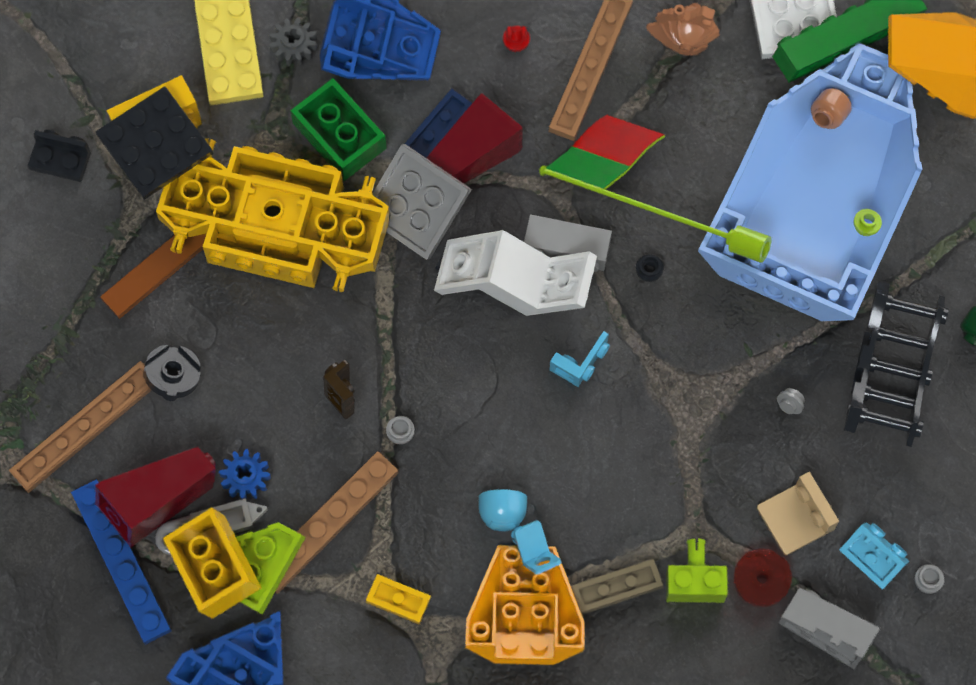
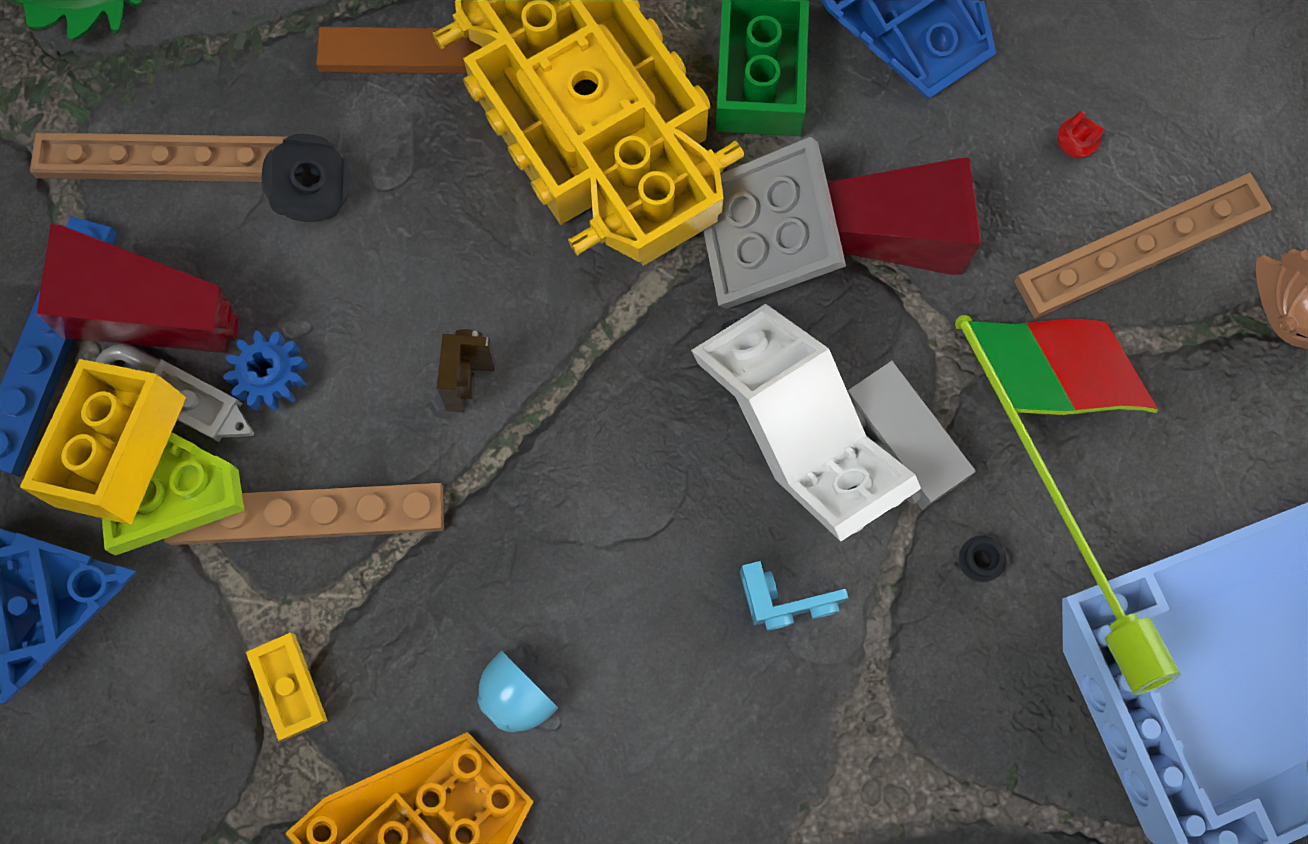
camera: 45 degrees right, 5 degrees up
light grey plate [386,416,415,444] -> none
dark blue plate [405,89,472,158] -> none
medium azure bracket [511,520,562,574] -> none

